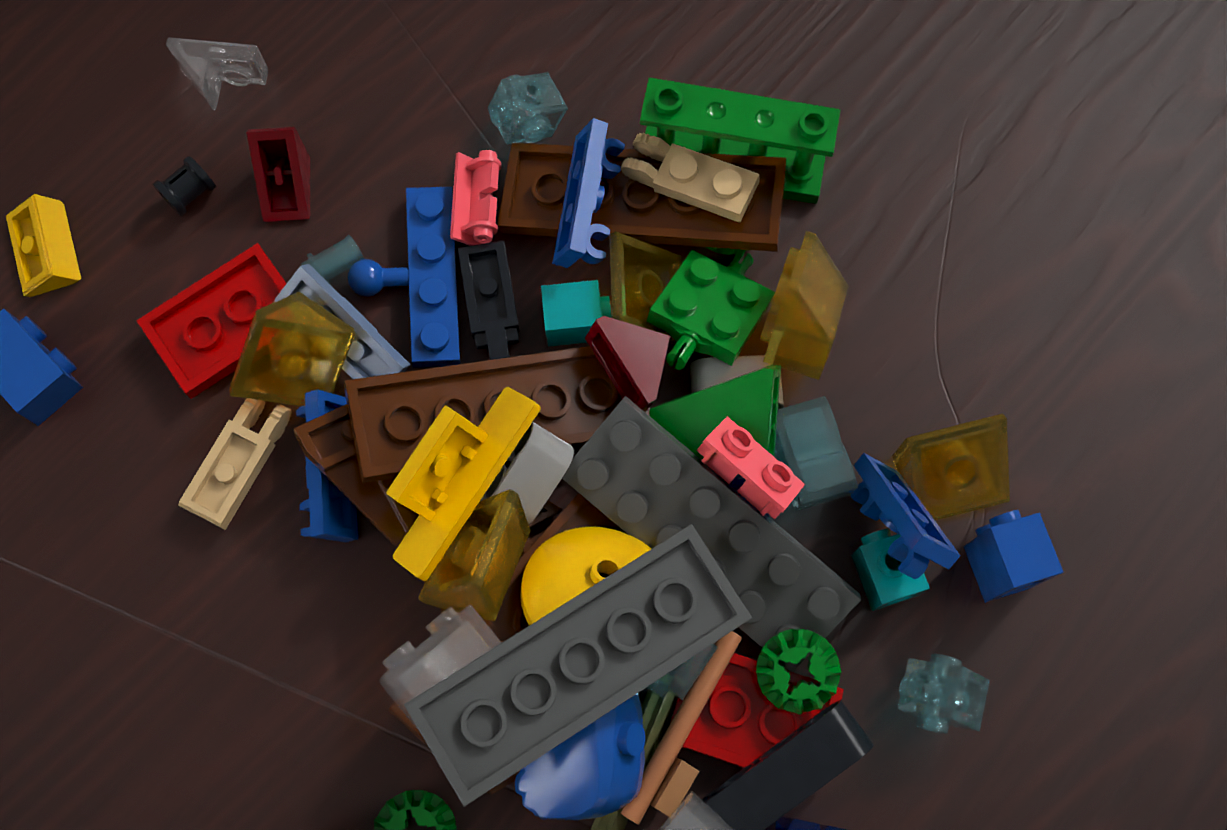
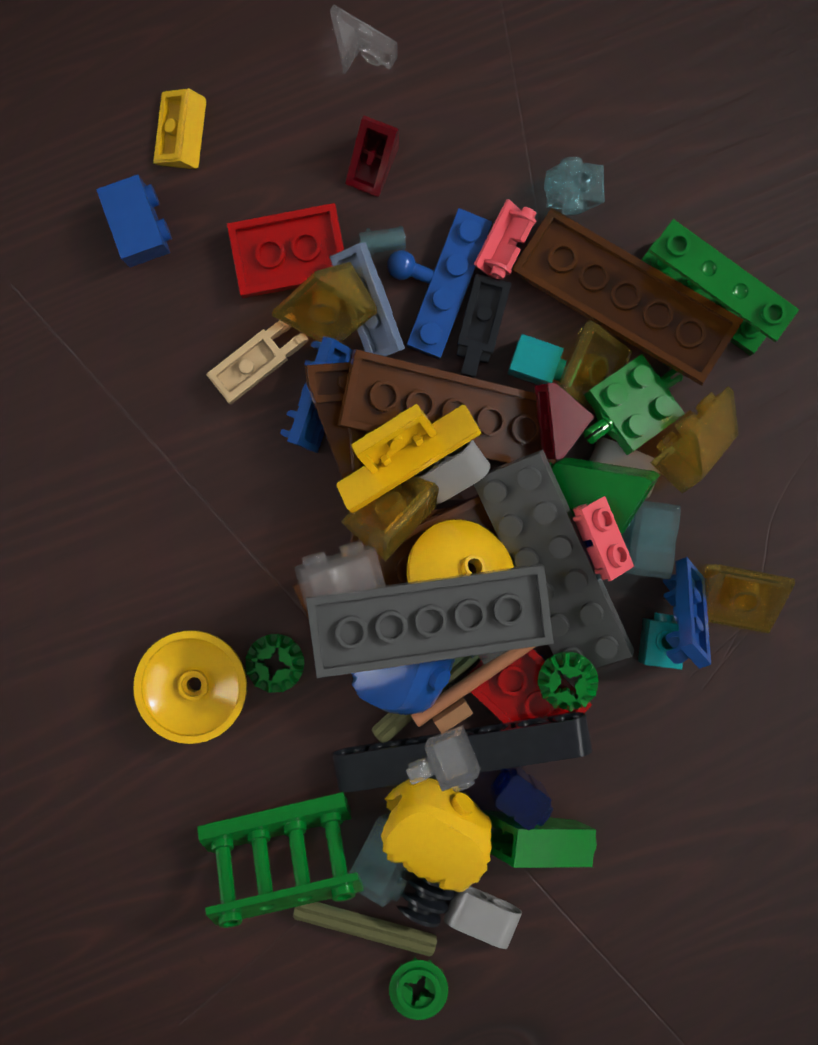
camera: 20 degrees right, 15 degrees up
black bush [152,156,217,217] -> none
blue plate [552,118,625,268] -> none
tan hinge [621,133,760,222] -> none
clear light blue brick [898,654,990,734] -> none
blue brick [963,510,1064,603] -> none

